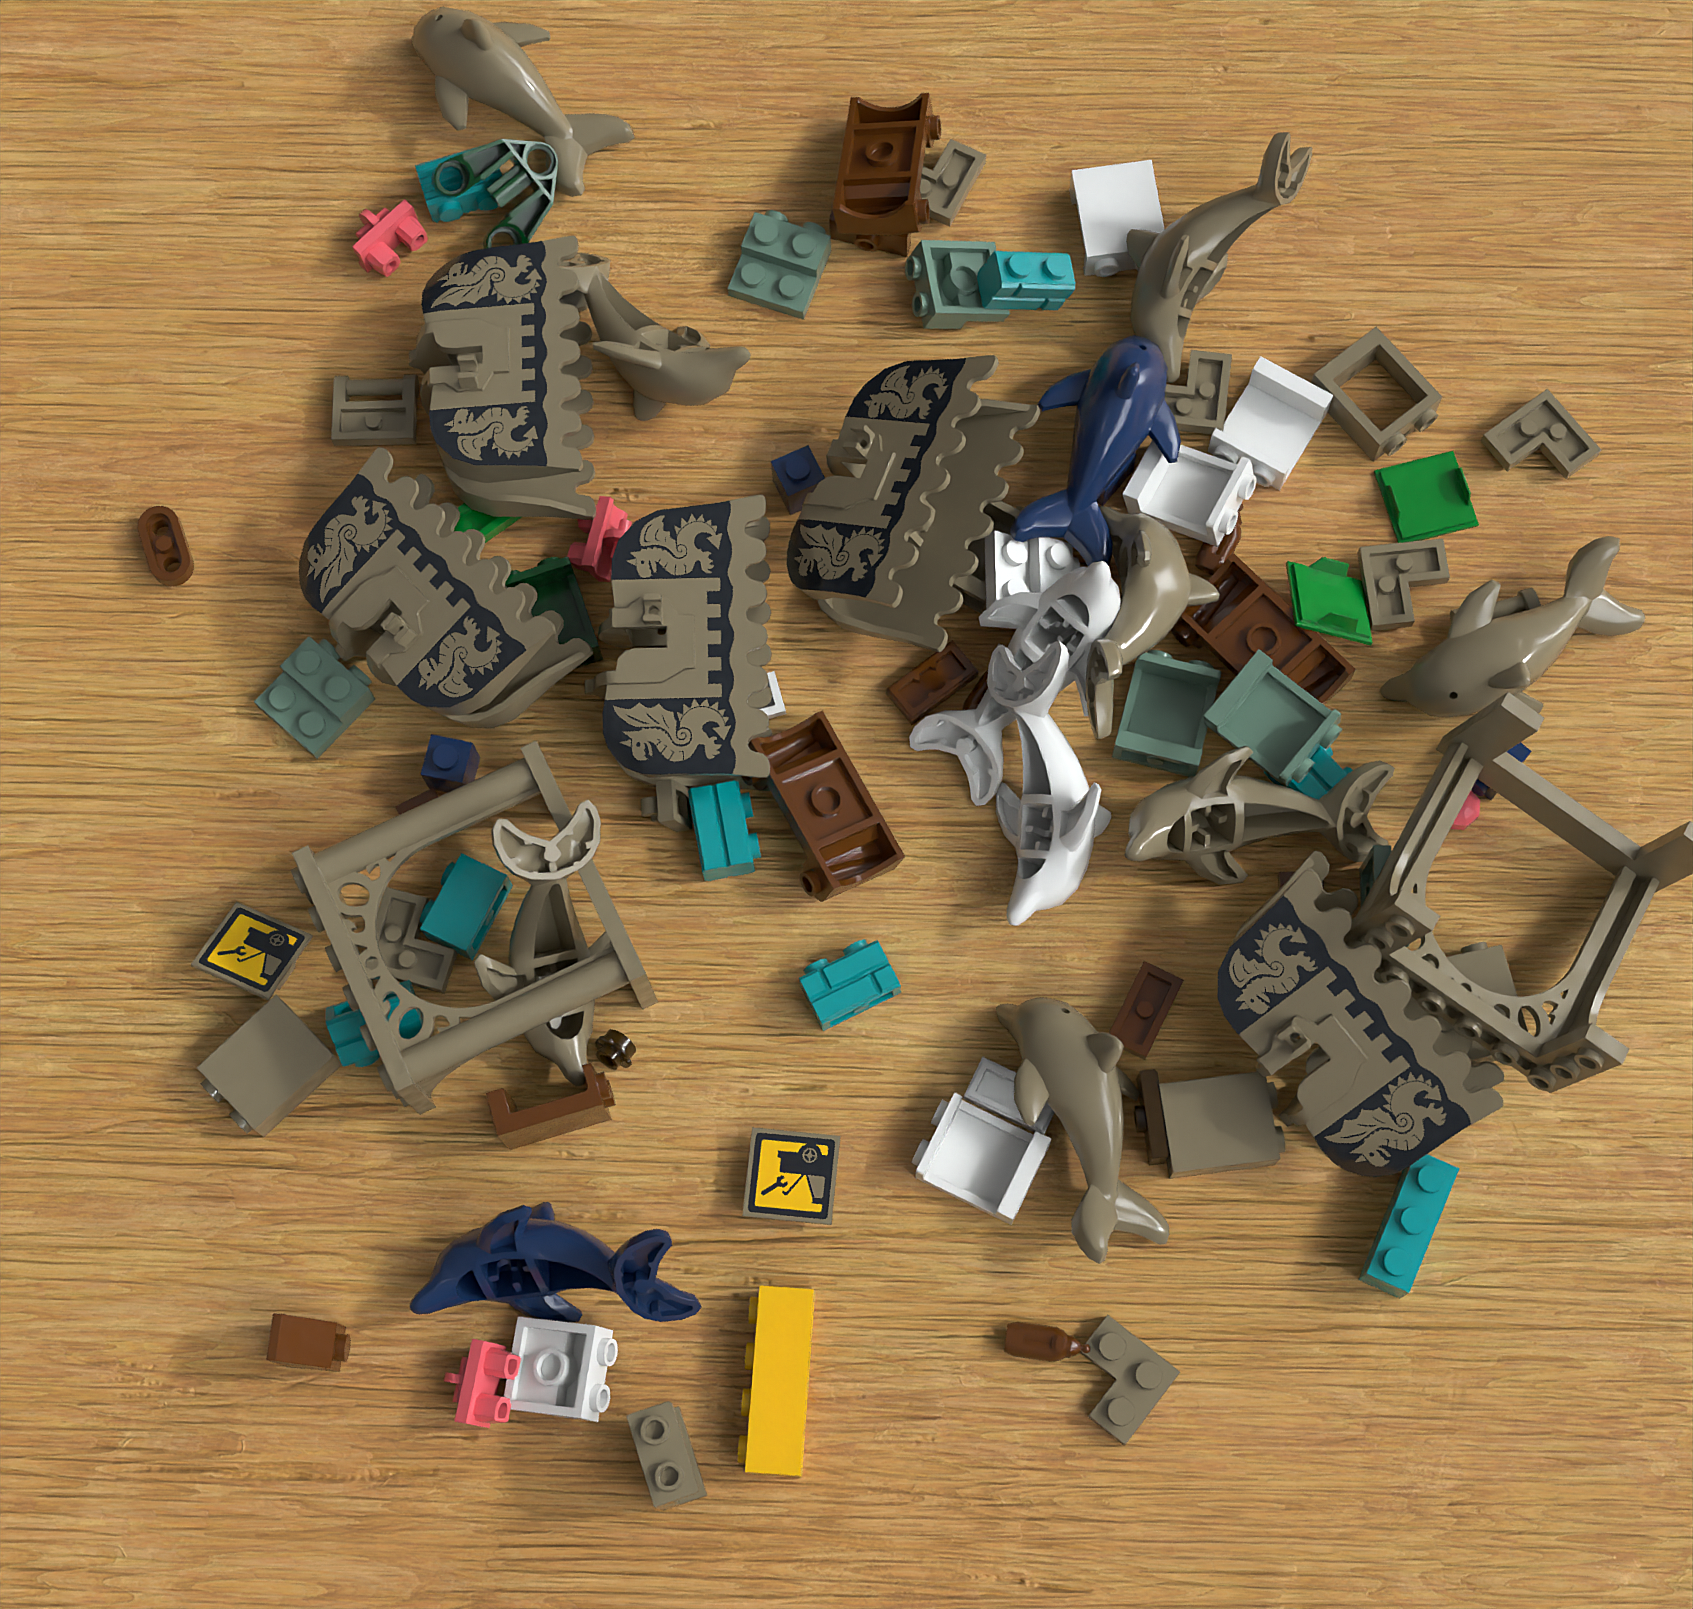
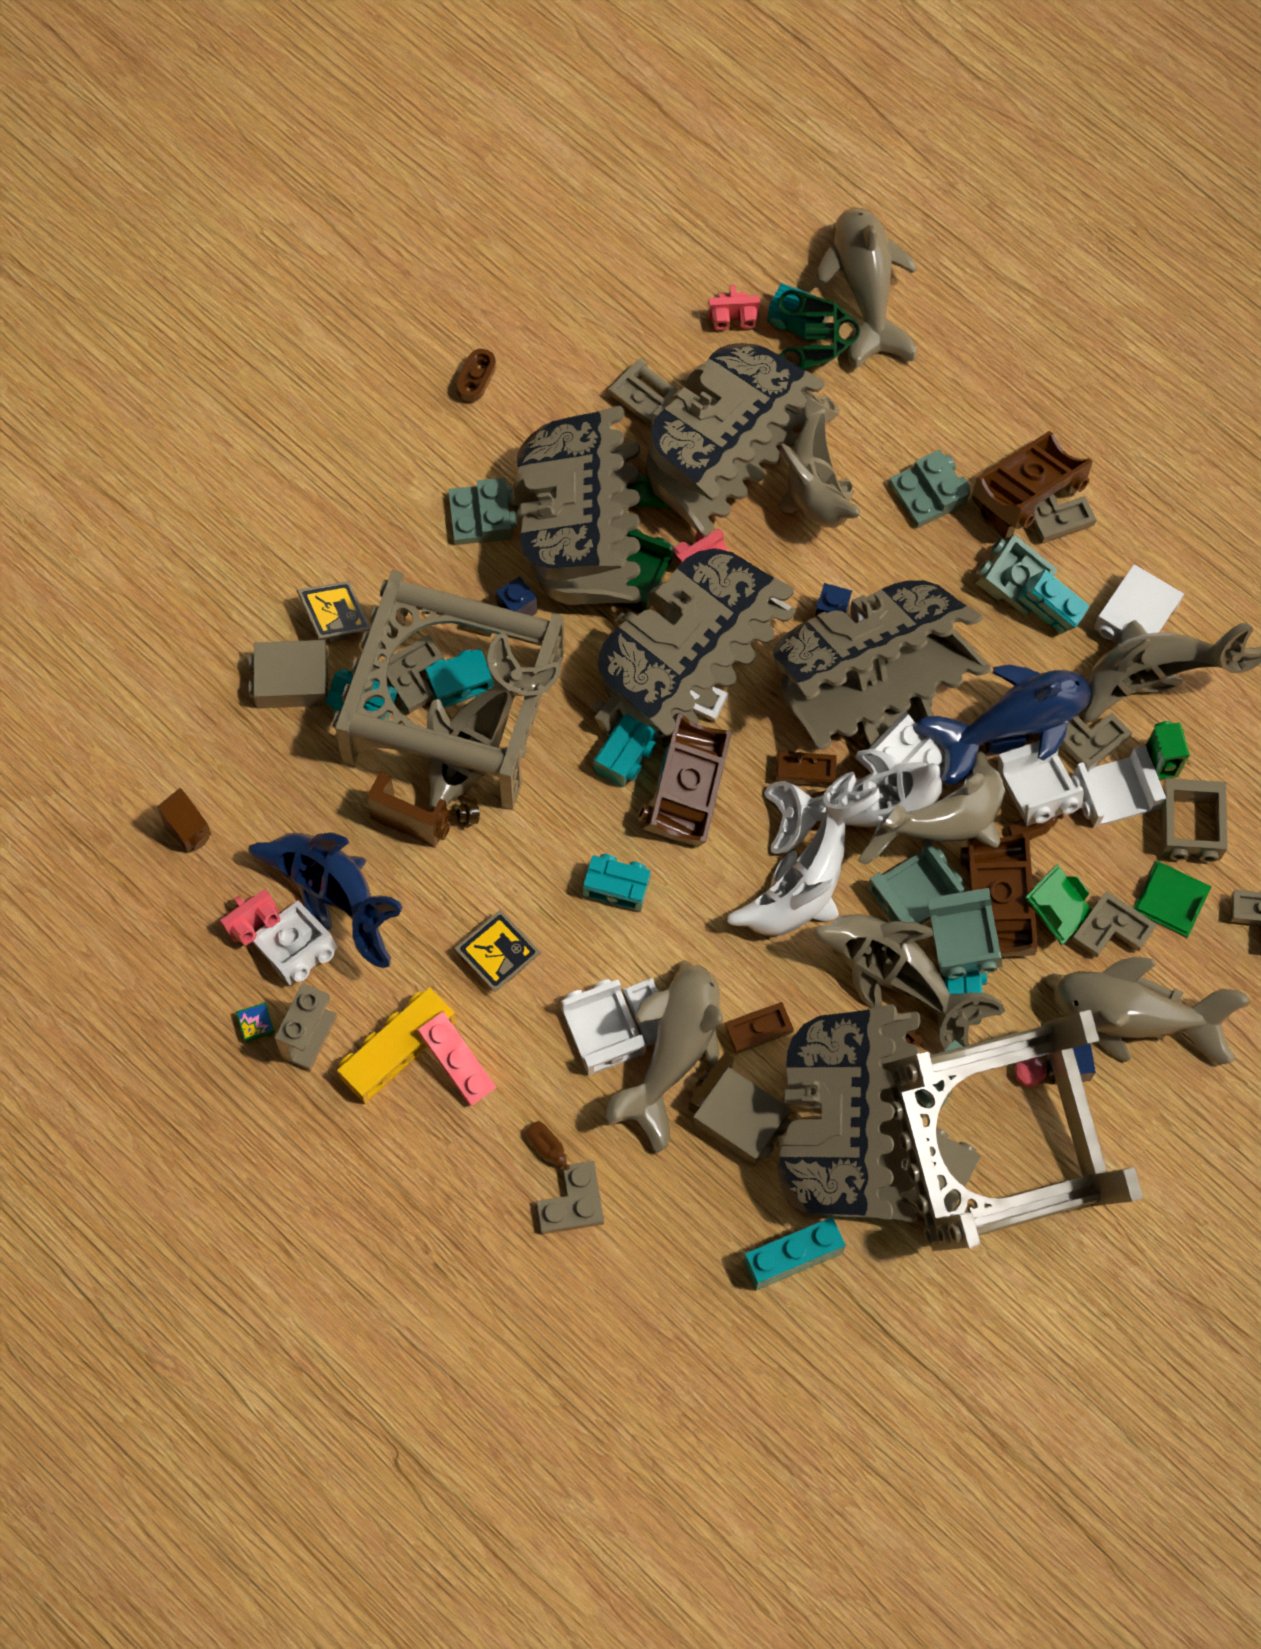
camera: 35 degrees right, 5 degrees down
none -> tile [236,1002,275,1042]
none -> coral plate [416,1011,496,1106]
none -> green brick [1146,721,1190,781]

